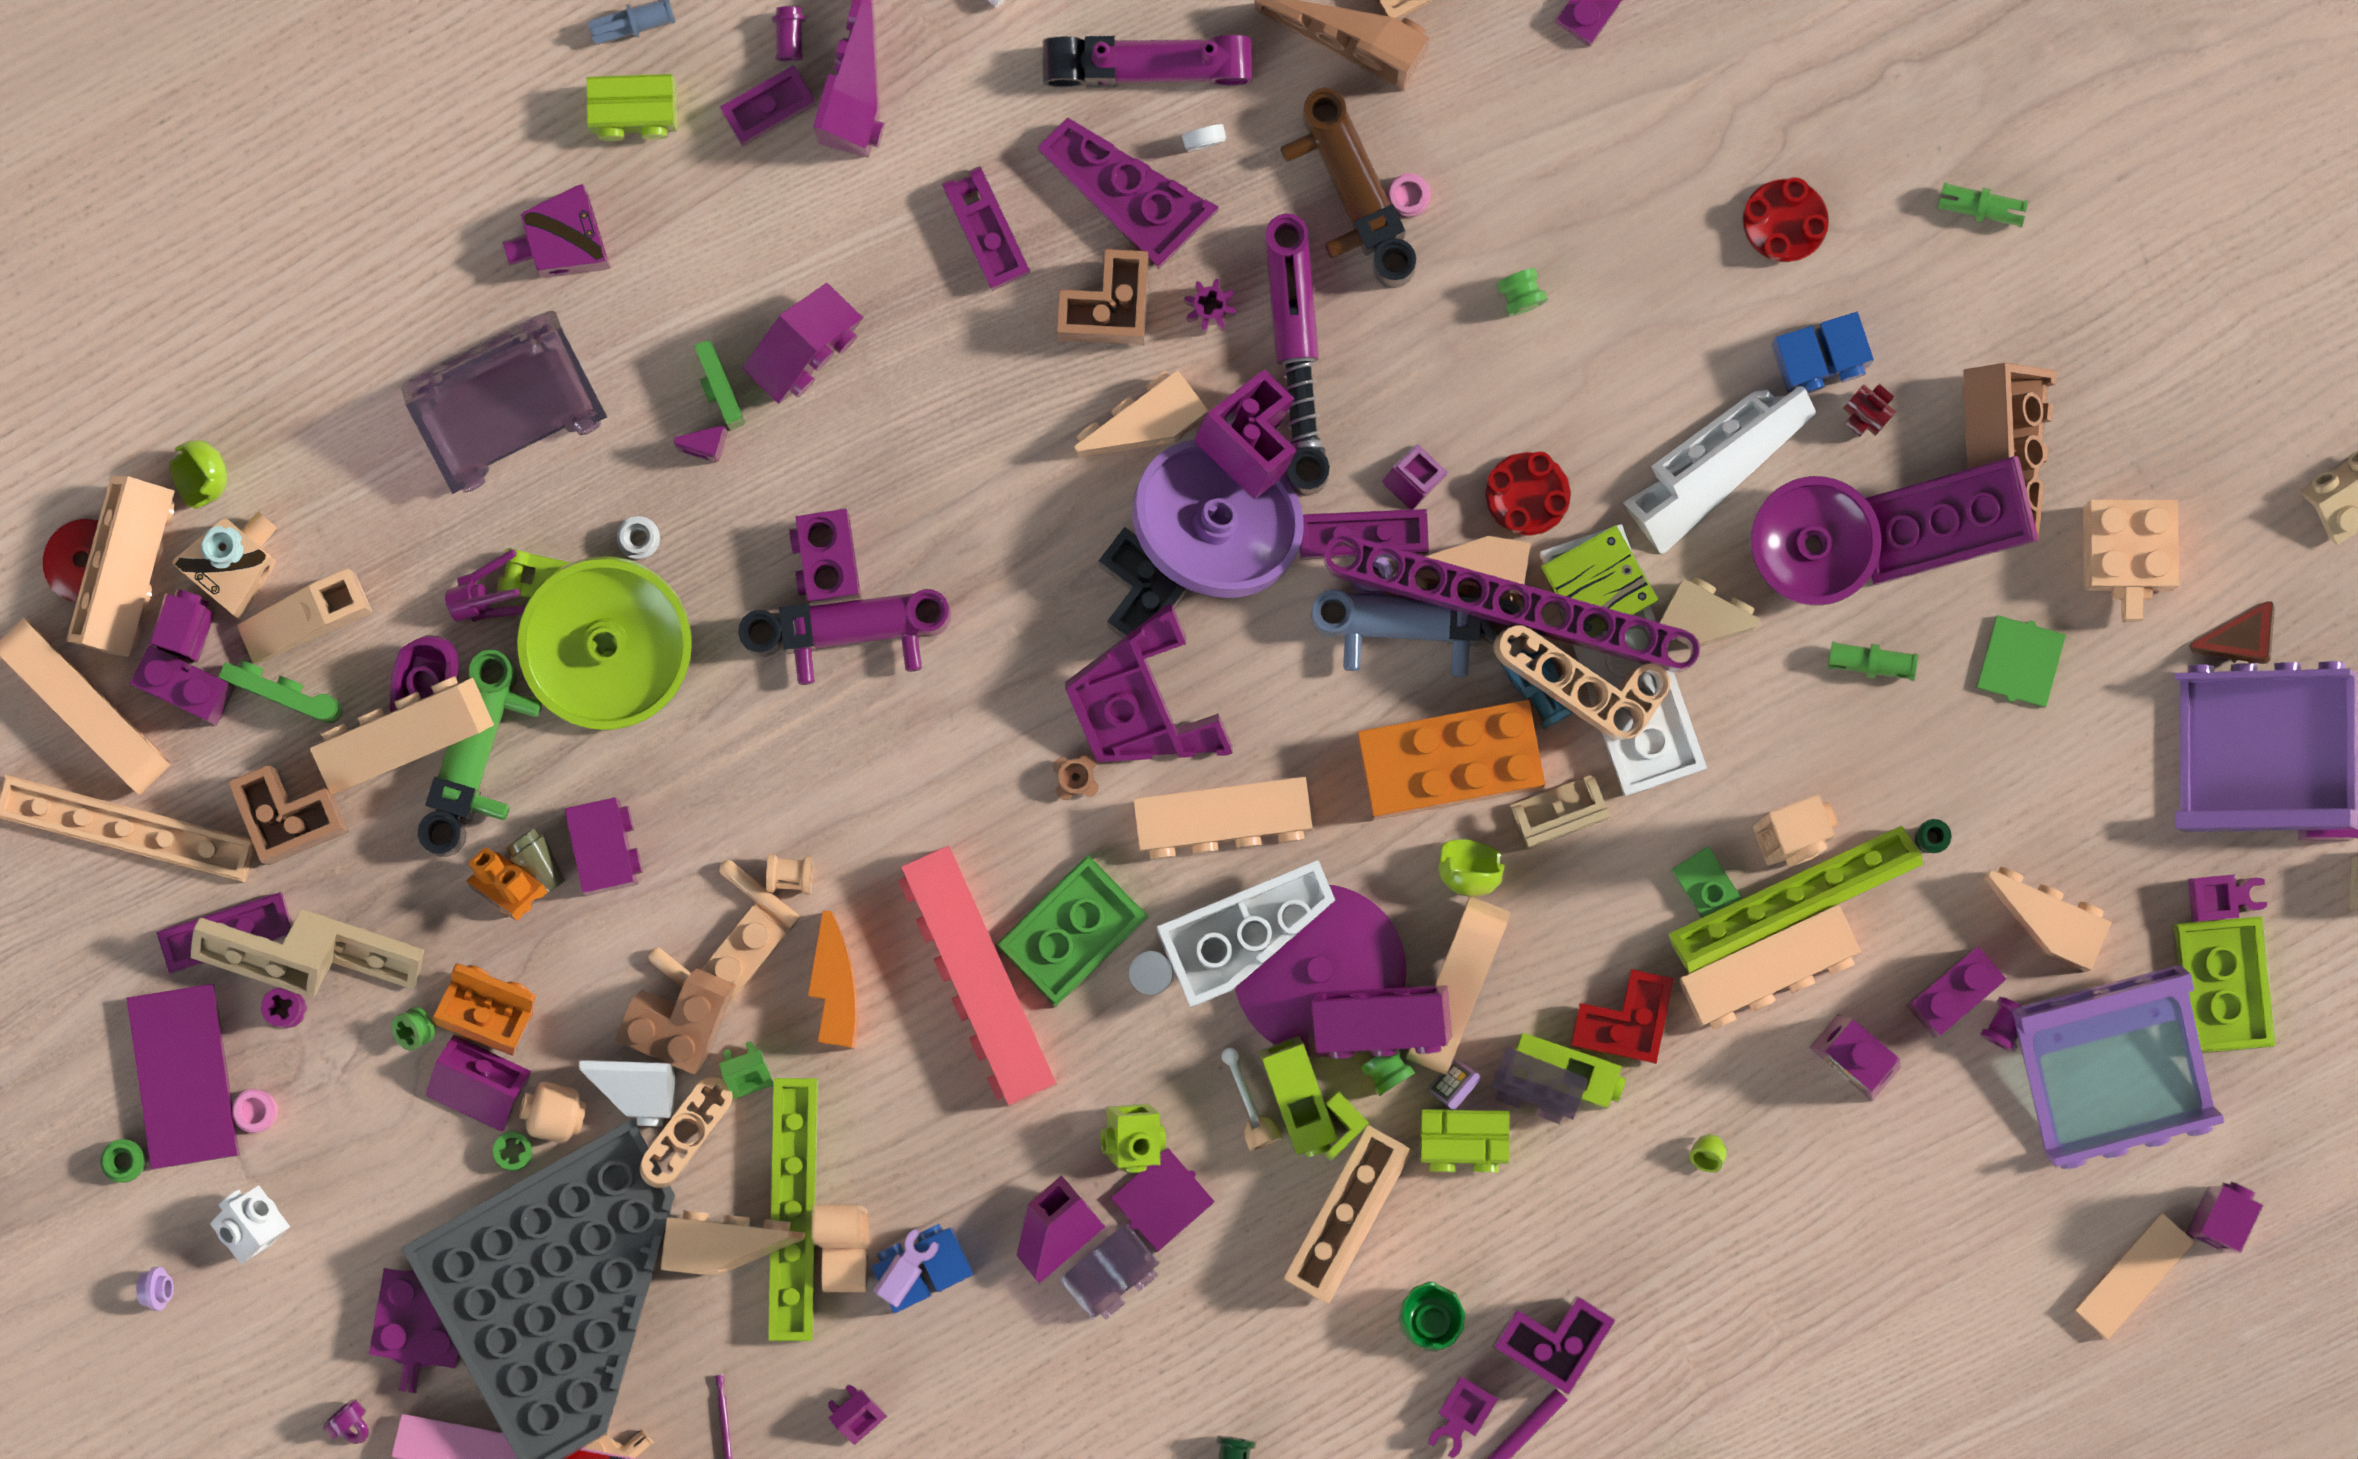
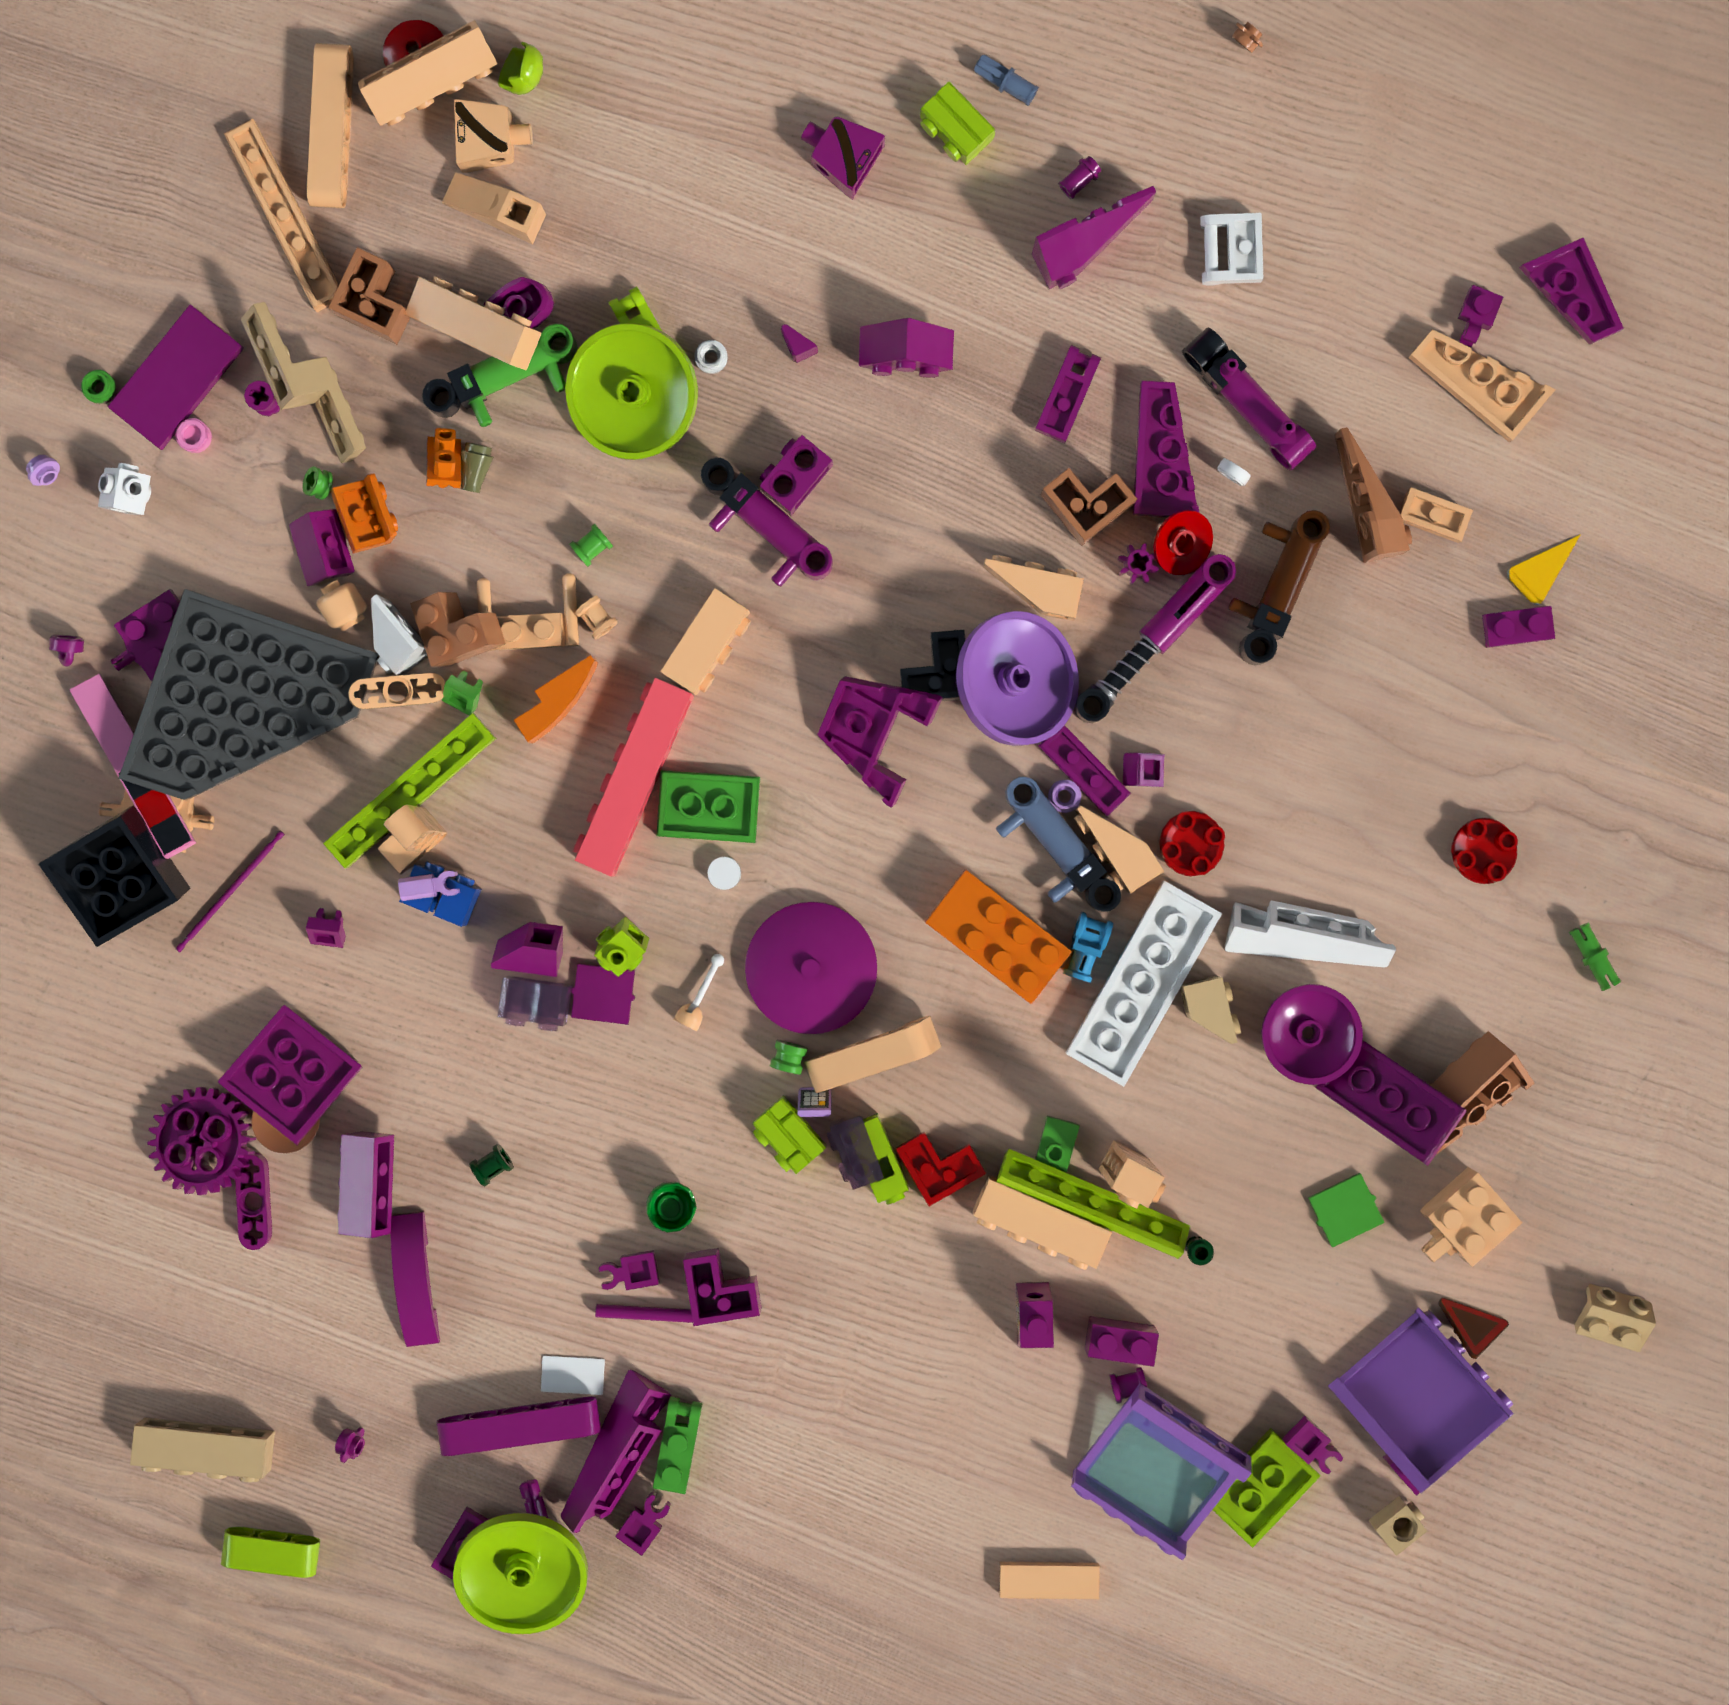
camera: 40 degrees right, 5 degrees up
magenta piece [130,645,236,726] -> none
magenta brick [148,589,215,662] -> none
magenta tile [156,892,293,974] -> none
light aqua plate [201,526,244,568] -> none
bright green plate [218,659,343,724] -> none
clear purple windscreen [401,311,607,494] -> none
magenta plant [445,550,526,622] -> none
bright green bush [493,1131,533,1171] -> none
magenta brick [565,797,643,896] -> none
light nougat slope [661,1210,805,1276] -> none
bright green plate [694,340,745,431] -> none
magenta plate [720,65,816,147] -> none
nougat plate [1053,755,1099,800] -> none
light nougat brick [1133,777,1313,860] -> none
white wedge [1157,860,1335,1008] -> none
magenta brick [1194,369,1297,500] -> none
lime brick [1259,1036,1338,1157] -> none
light nougat brick [1283,1125,1413,1304] -> none
magenta brick [1312,985,1452,1059] -> none
magenta beam [1323,534,1700,673] -> none
lime panel [1324,1092,1369,1161] -> none
bright pink tile [1387,173,1430,218] -> none
lime hair [1438,839,1505,898] -> none
light nougat beam [1494,626,1670,740] -> none
bright green wheel [1496,268,1548,317] -> none
tan hinge [1510,775,1610,850] -> none
lime tile [1540,525,1659,638] -> none
lime hinge [1689,1134,1727,1173] -> none
blue piece [1771,311,1874,394] -> none
bright green pin [1828,641,1918,681] -> none
dark red gear [1843,383,1896,437] -> none
light nougat slope [1983,867,2112,972] -> none
magenta brick [2186,1182,2263,1253] -> none
none -> bright green bush [569,523,614,567]
none -> light nougat brick [660,588,751,696]
none -> red dish [1154,510,1213,575]

